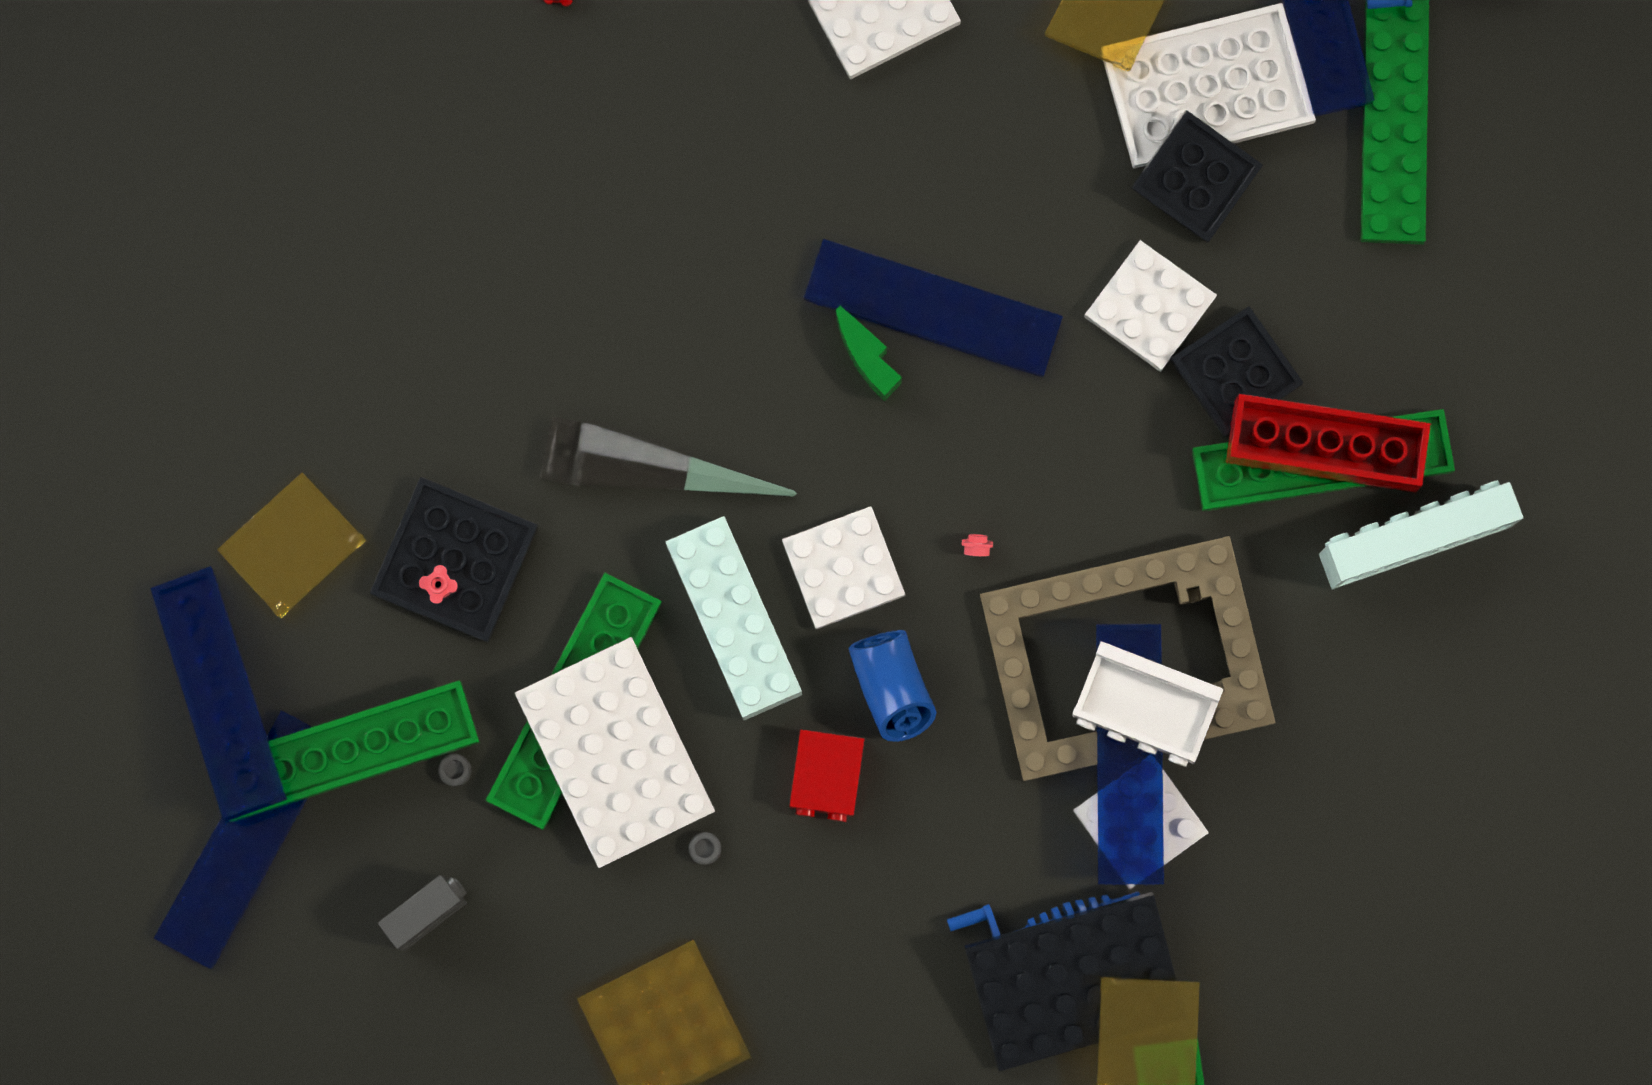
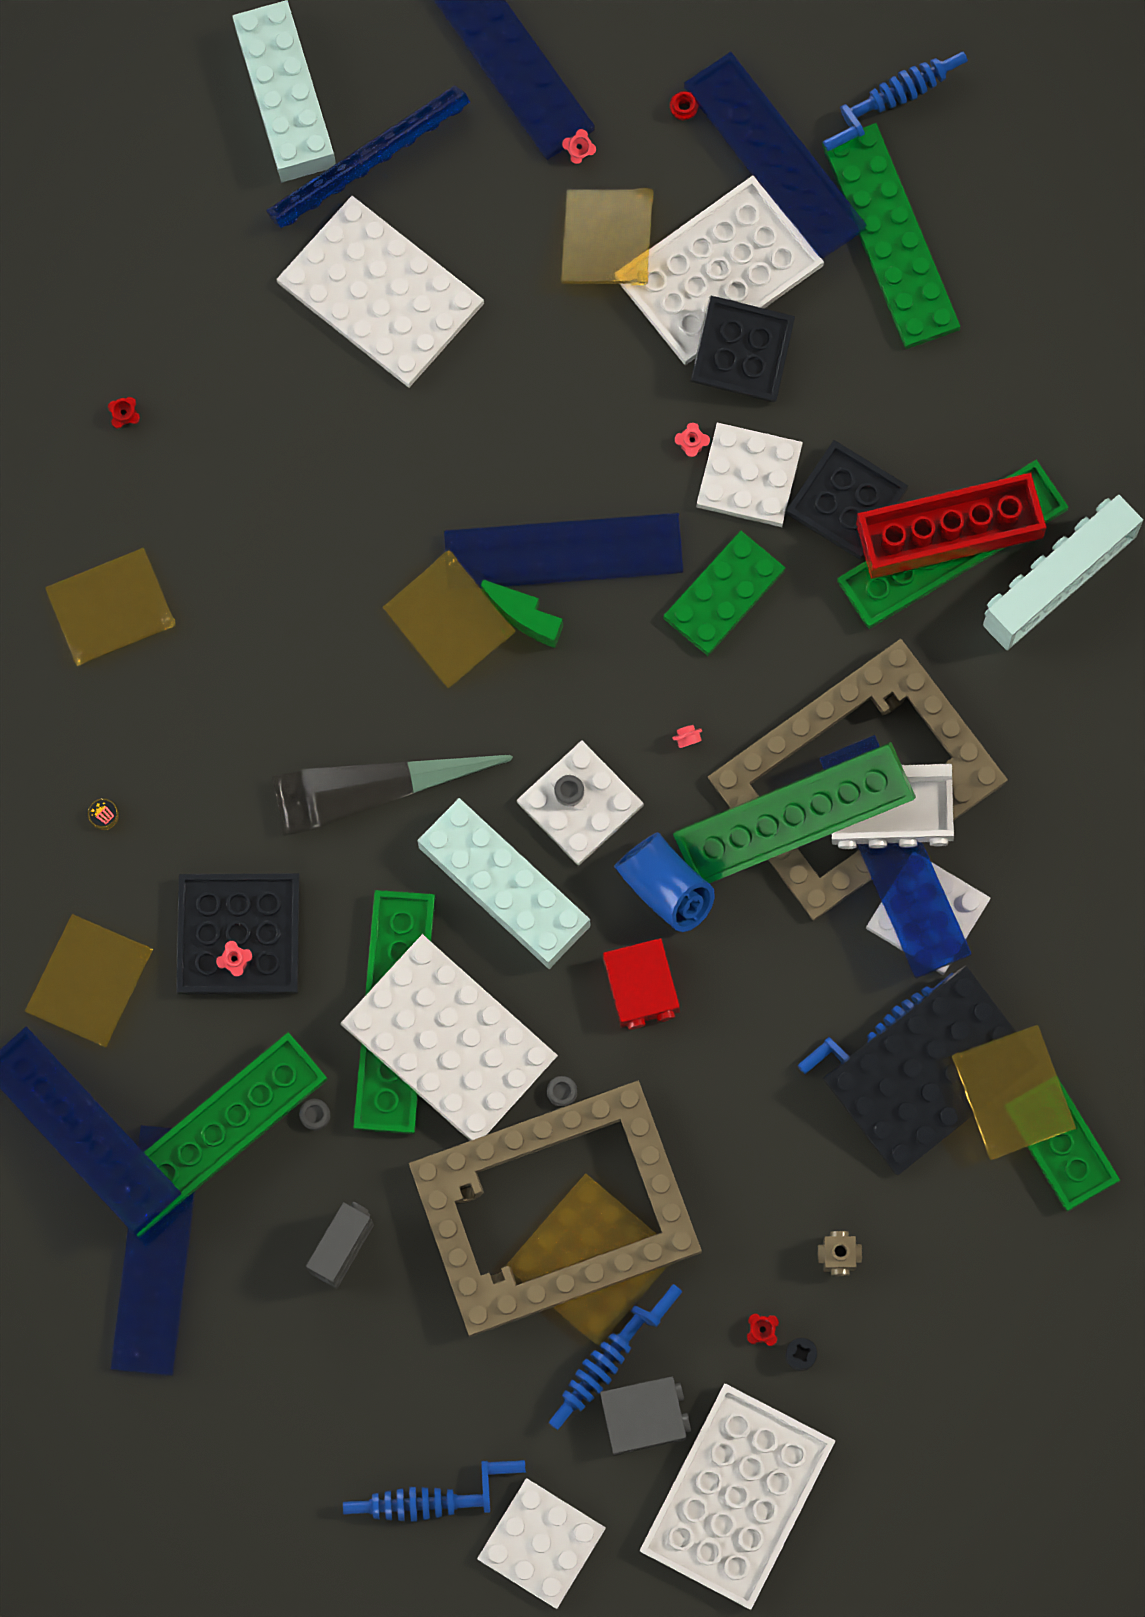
camera: 20 degrees left, 5 degrees down
none -> clear yellow piece [45,548,176,666]
none -> tile [88,799,119,830]
none -> clear yellow piece [383,550,515,688]
none -> dark tan plate [409,1080,702,1337]
none -> dark grey tile [554,775,584,806]
none -> green plate [663,531,786,656]
none -> green plate [673,742,916,883]
none -> coral plate [675,423,710,457]

